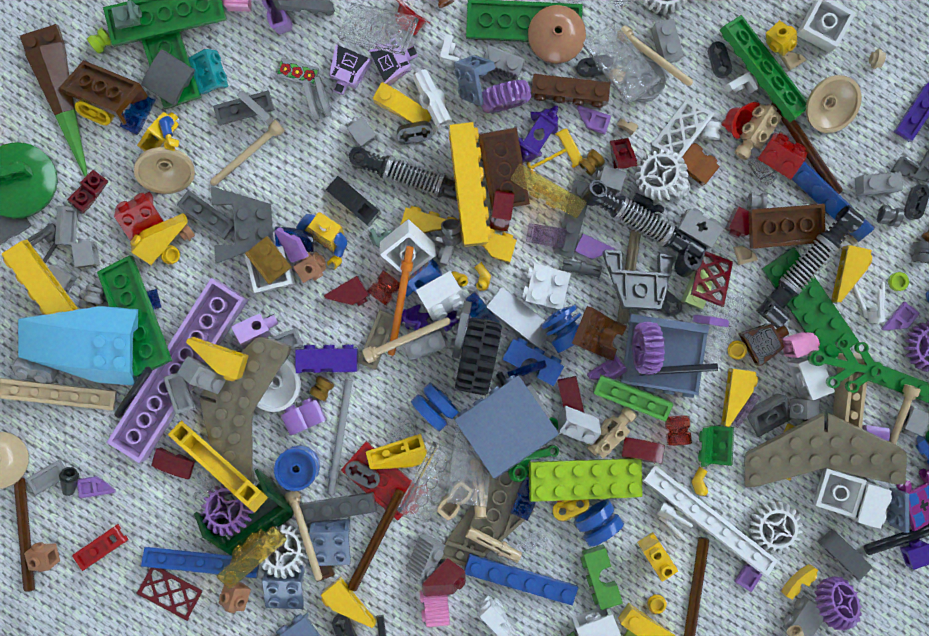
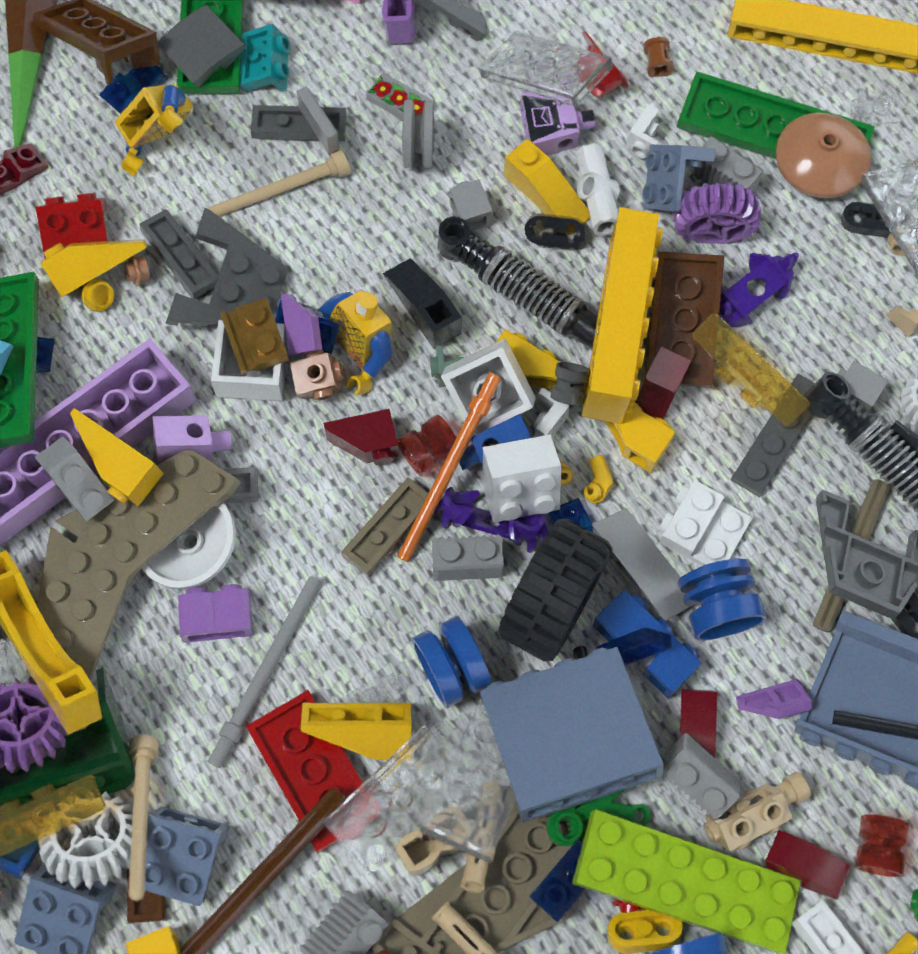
camera: 15 degrees right, 20 degrees down
yellow plate [75,100,114,125] -> none
tan dish [134,147,195,194] -> none
light grey tile [163,373,196,415] -> none
blue wheel [274,445,320,491] -> none
dark purple wedge [295,344,359,373] -> none
dark grey plate [299,492,377,523] -> none
pearl gold wheel [309,375,335,401] -> none
torso [329,44,372,95] -> none
dark grey beam [345,460,380,488] -> none
tan piece [363,317,451,363] -> none
dark grey plate [450,301,472,359] -> none
yellow piece [526,128,582,174] -> none
clear purple tile [526,223,567,249] -> none
reddish brown brick [531,74,611,108] -> none
dark grey pin [562,258,602,278] -> none
reddish brown plate [572,306,627,361] -> none
medium lavender tile [575,234,615,259] -> none
medium lavender tile [577,106,611,135] -> none
pearl gold wheel [578,149,605,176] -> none
bright green fence [593,374,673,422] -> none
dark red slope [610,138,637,169] -> none
medium lavender gear [631,322,665,375] -> none

